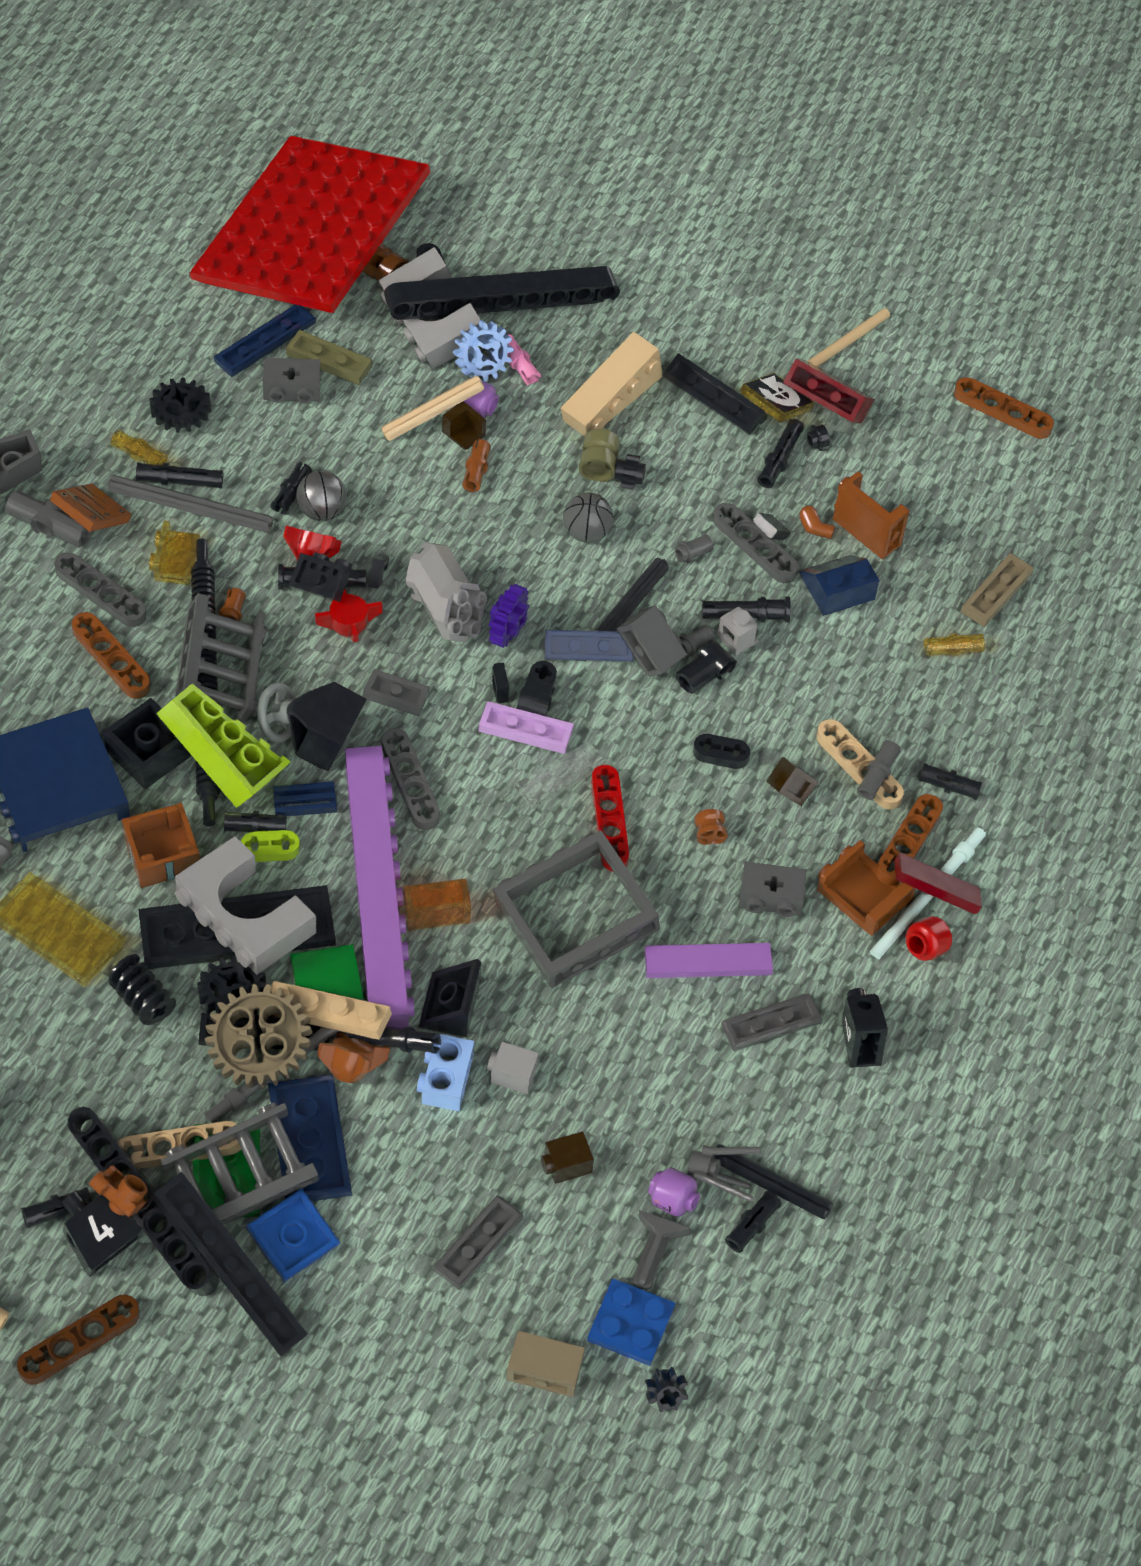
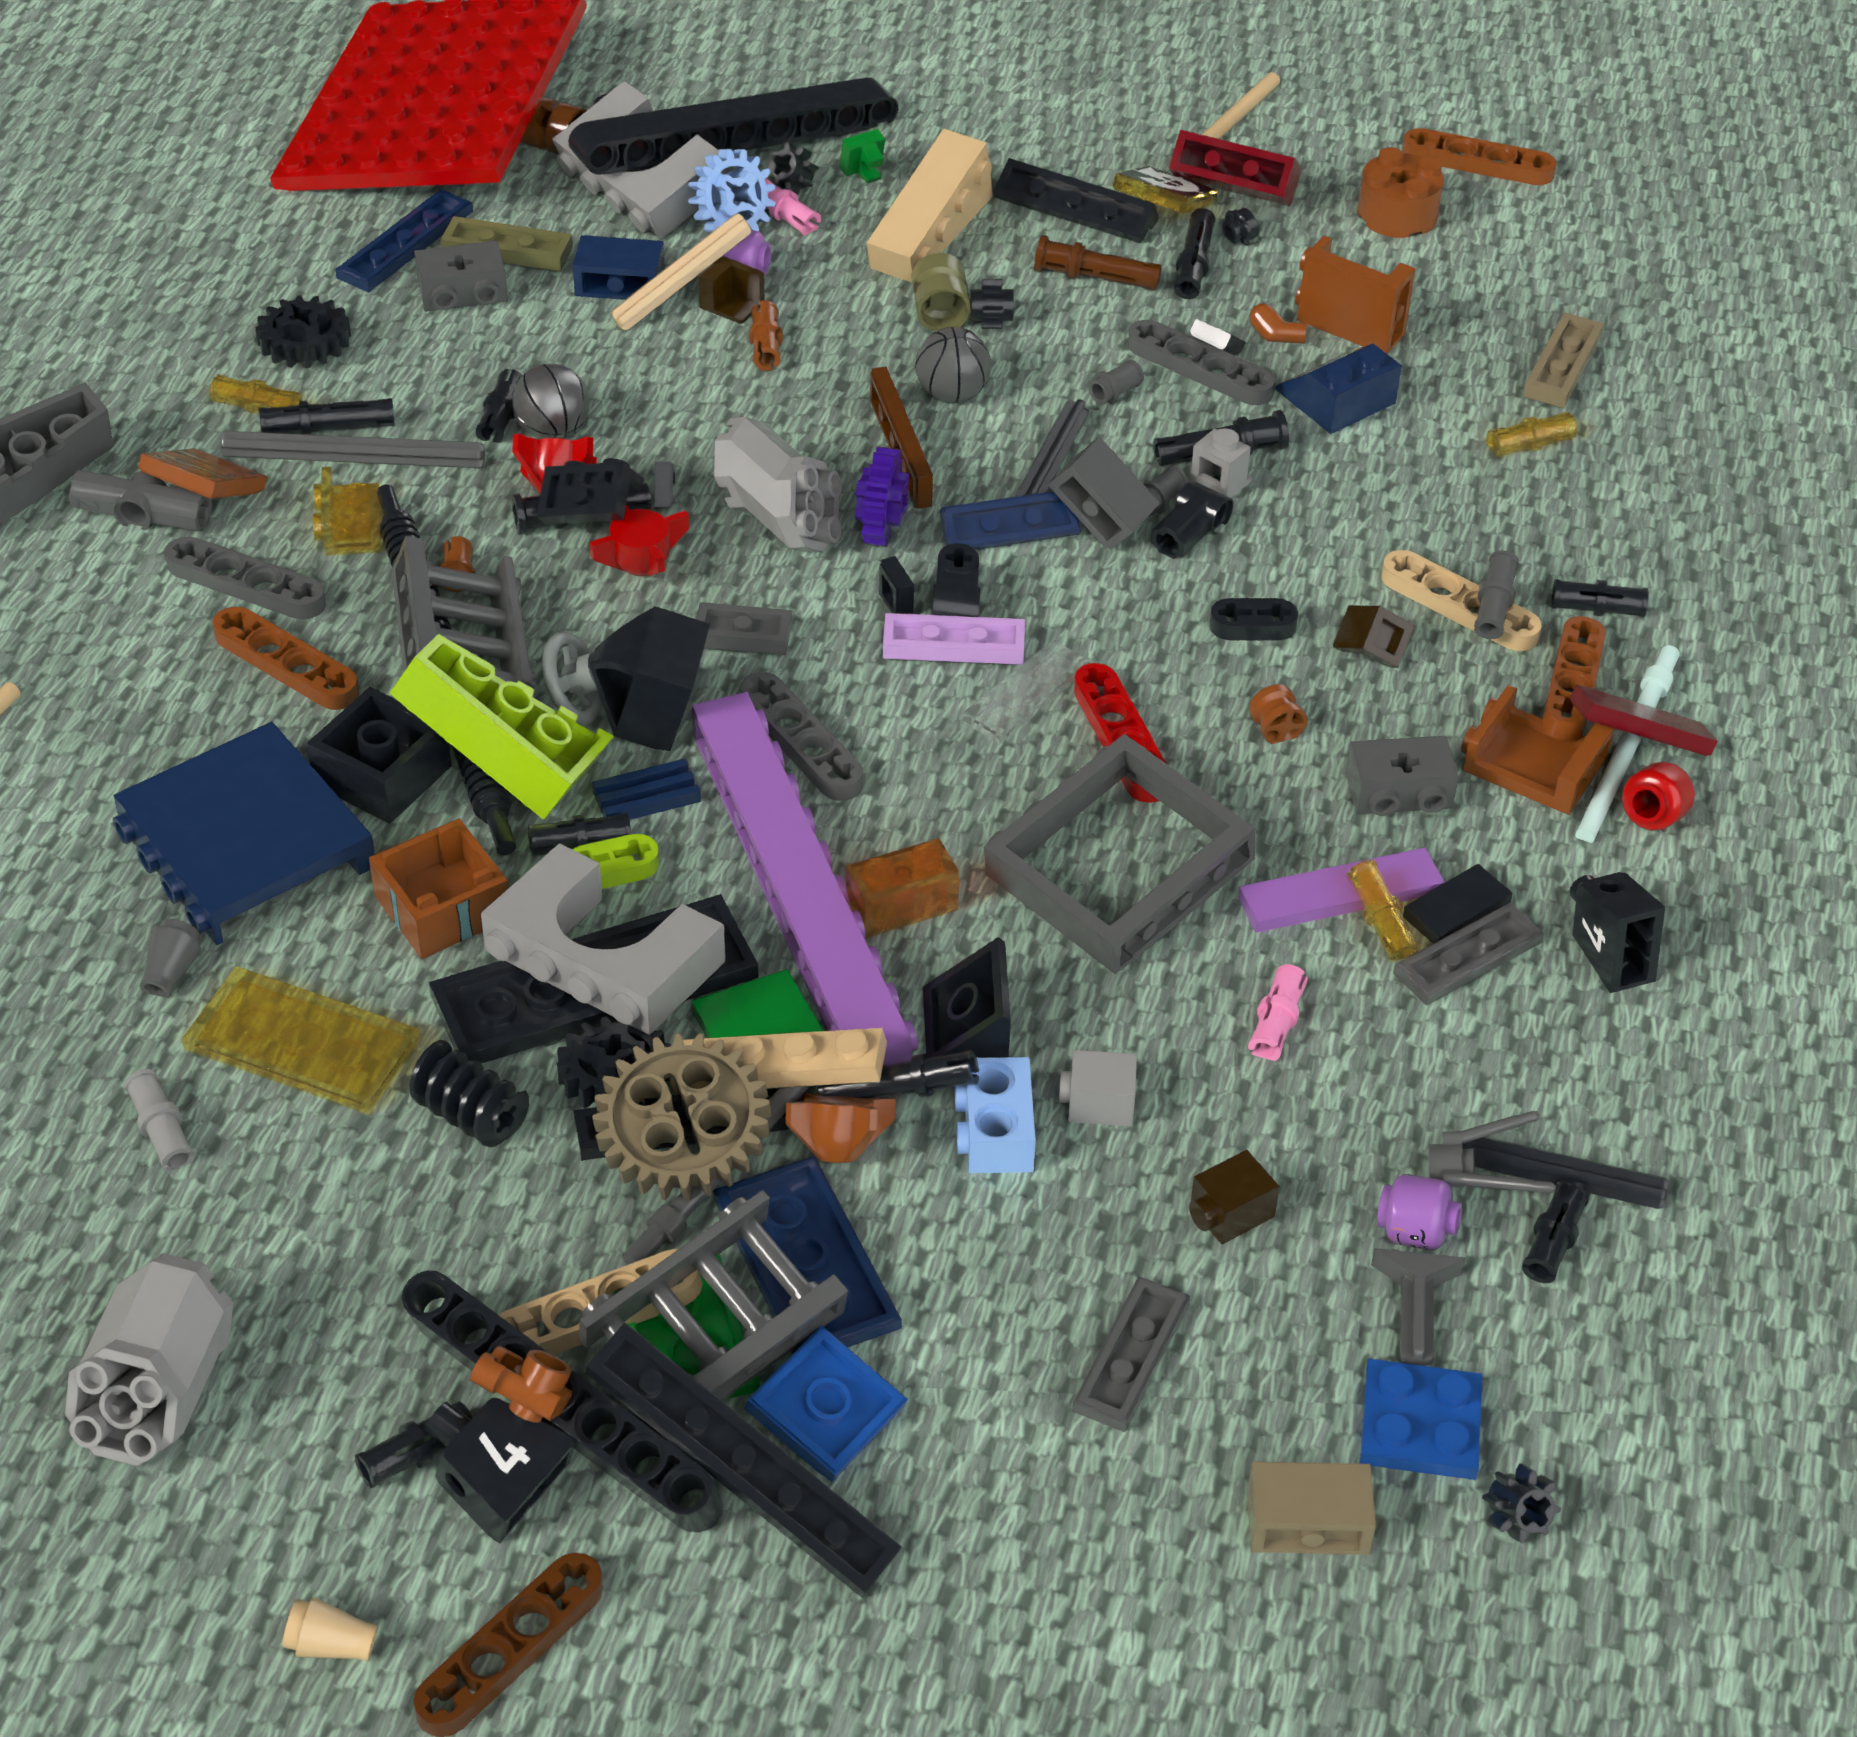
camera: 10 degrees left, 10 degrees down
none -> dark blue brick [573,235,665,300]
none -> black gear [768,142,818,196]
none -> green tile [839,128,885,183]
none -> reddish brown tile [870,366,933,509]
none -> reddish brown pin [1034,235,1162,291]
none -> bright pink pin [1248,964,1308,1061]
none -> clear yellow pin [1346,860,1419,962]
none -> dark orange brick [1357,147,1444,238]
none -> black tile [1403,864,1513,944]

